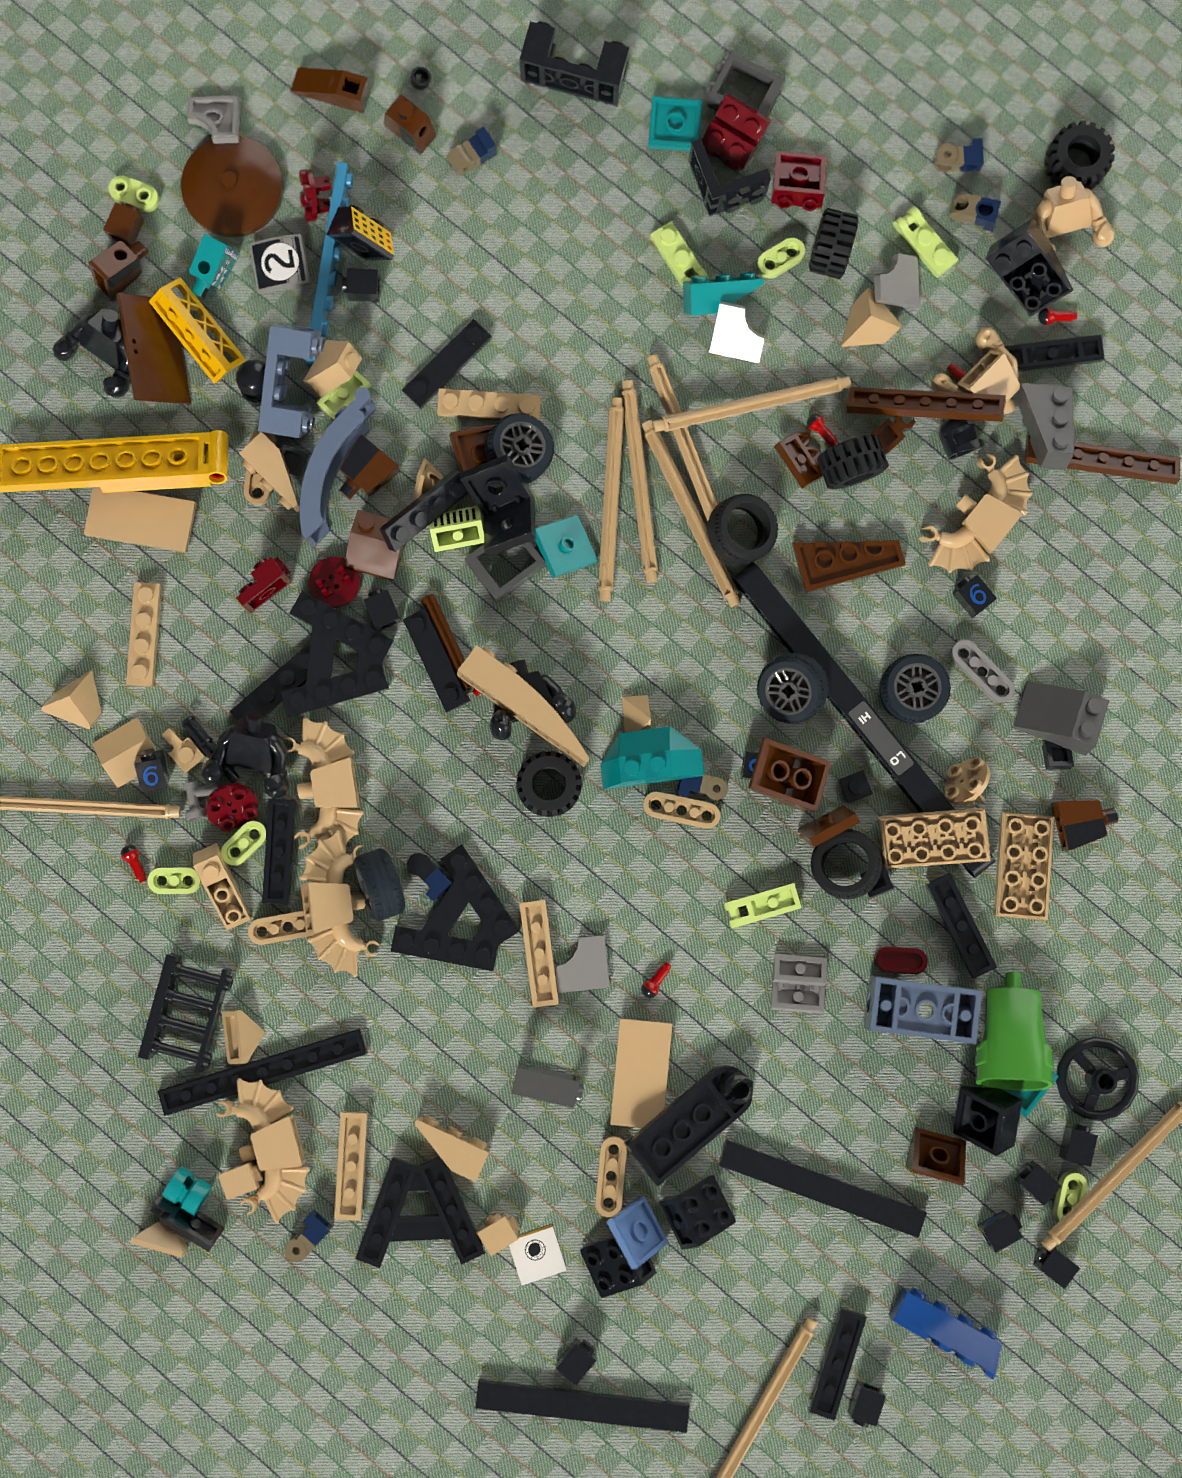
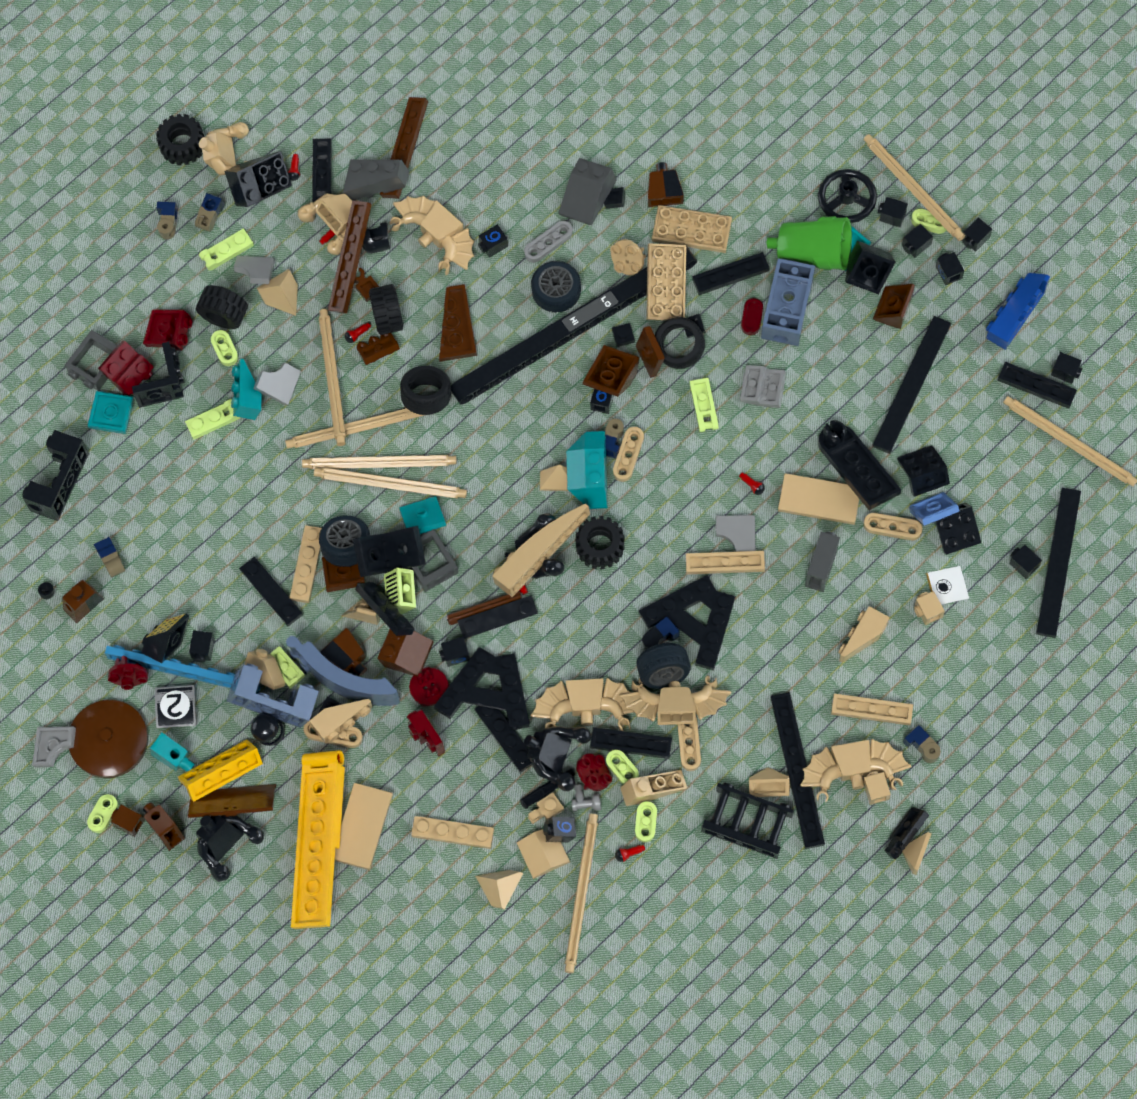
camera: 75 degrees left, 15 degrees down
teal wheel [162,1166,213,1216] -> none
reddish brown slope [290,67,371,113] -> none
black plate [355,1156,486,1268] -> none
tan piece [641,420,741,608] -> none
wheel [757,653,829,724] -> none

